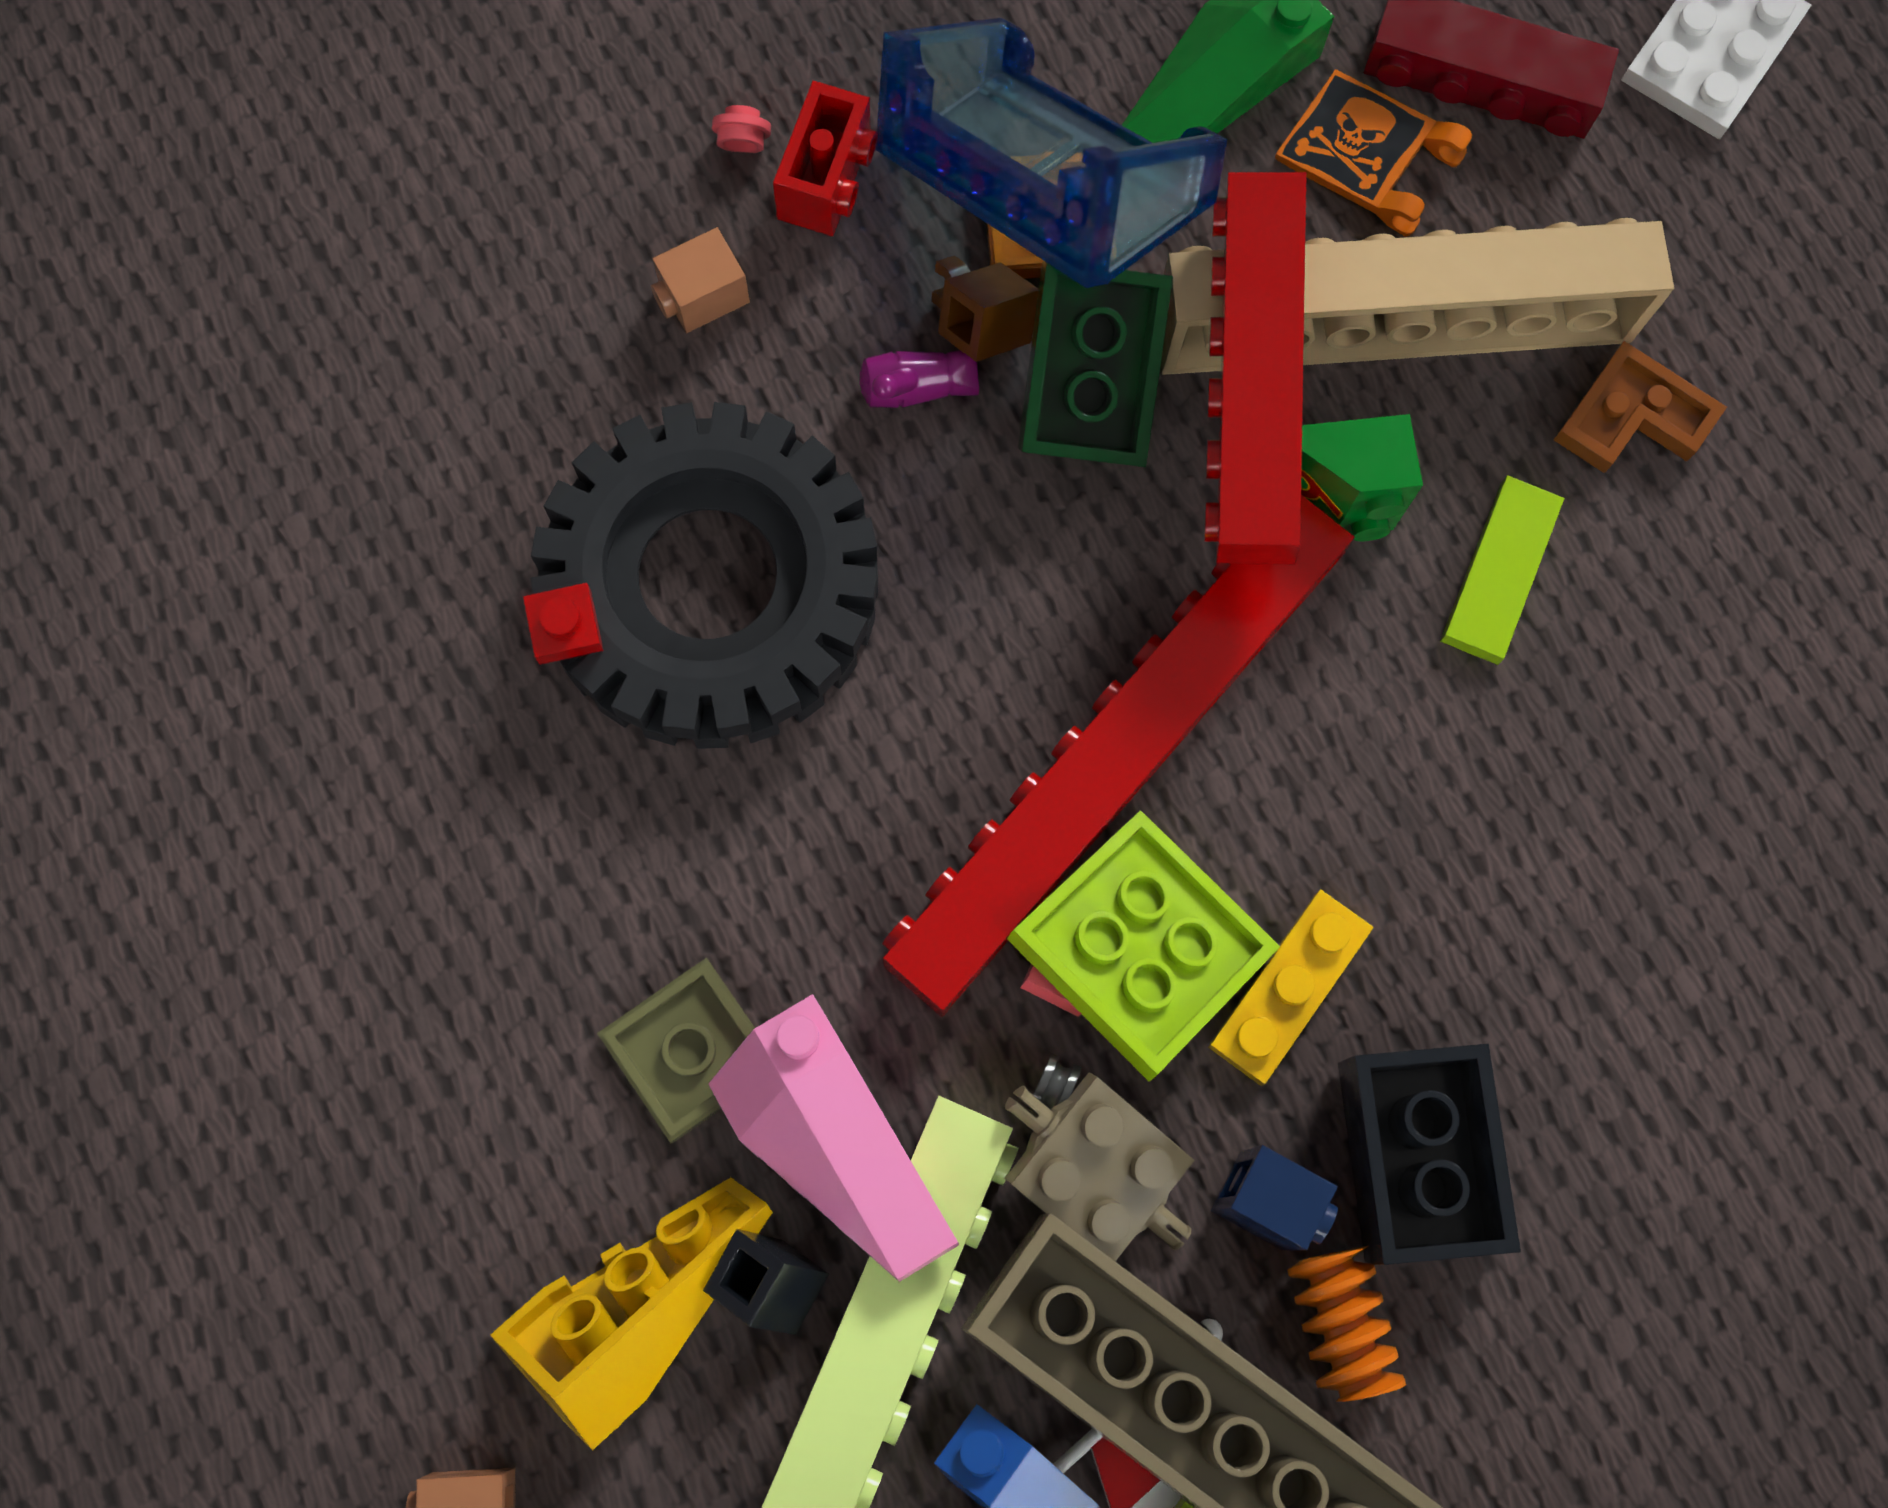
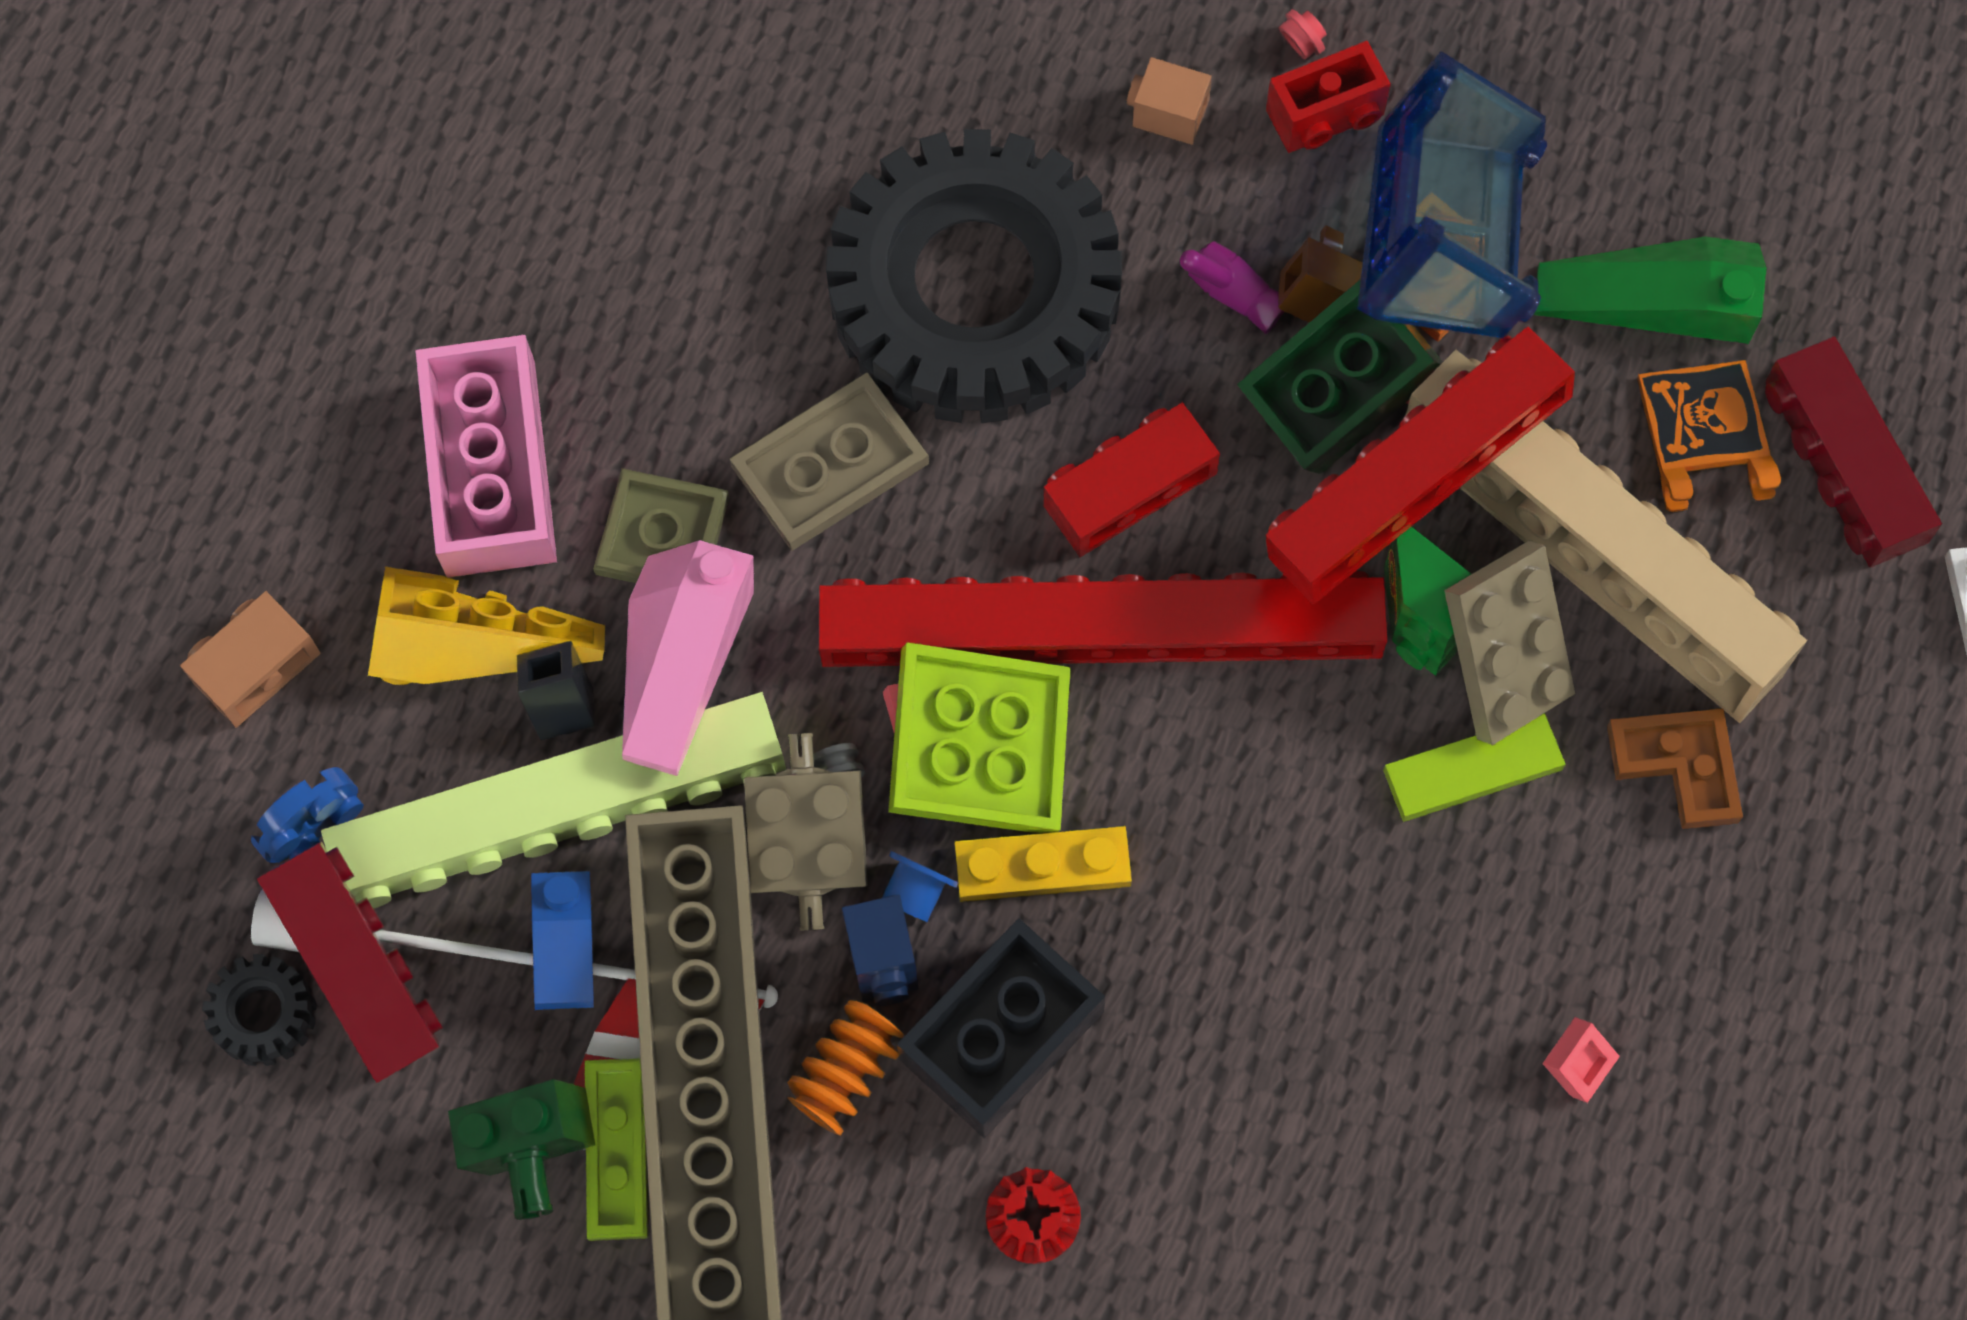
camera: 55 degrees right, 5 degrees down
red plate [523,583,603,665] -> none
none -> bright pink brick [415,335,557,578]
none -> dark tan plate [730,373,929,551]
none -> blue piece [882,851,959,922]
none -> red gear [986,1167,1081,1264]
none -> red brick [1044,402,1220,558]
none -> dark tan plate [1444,540,1575,745]
none -> coral plate [1542,1017,1620,1103]

